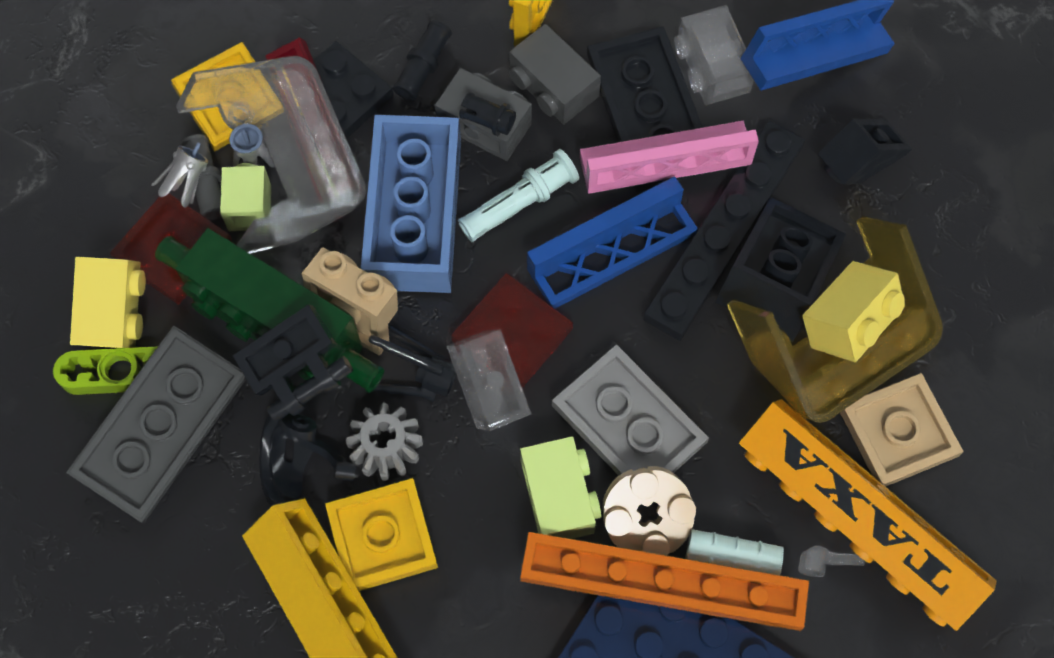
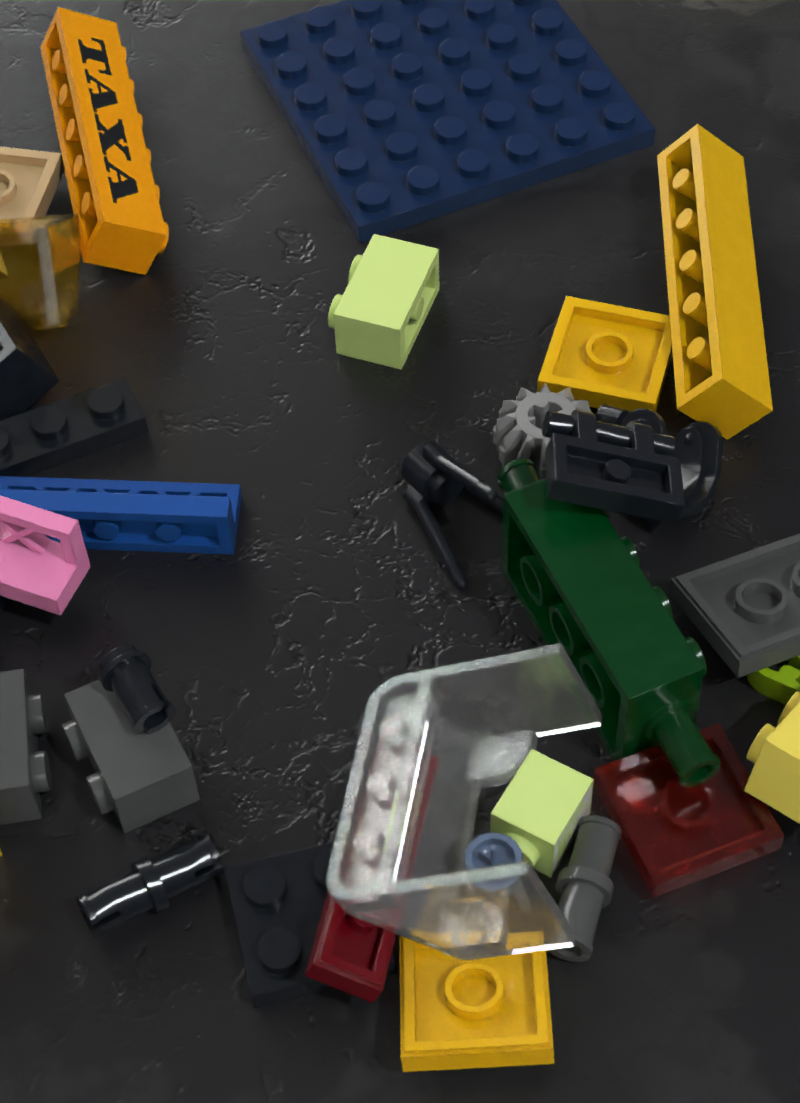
camera: 145 degrees left, 15 degrees down
flat silver piece [151,142,209,208] -> none
tan plate [302,247,398,356] -> none
medium blue brick [361,115,461,293] -> none
clear brick [446,329,531,431] -> none
clear red plate [451,273,573,392] -> none
light aqua pin [458,149,579,242] -> none
orange plate [520,532,809,631] -> none
light grey plate [552,344,709,476] -> none
tan plate [603,466,696,556] -> none
light aqua axle [685,529,784,576] -> none
clear hand [798,546,865,577] -> none

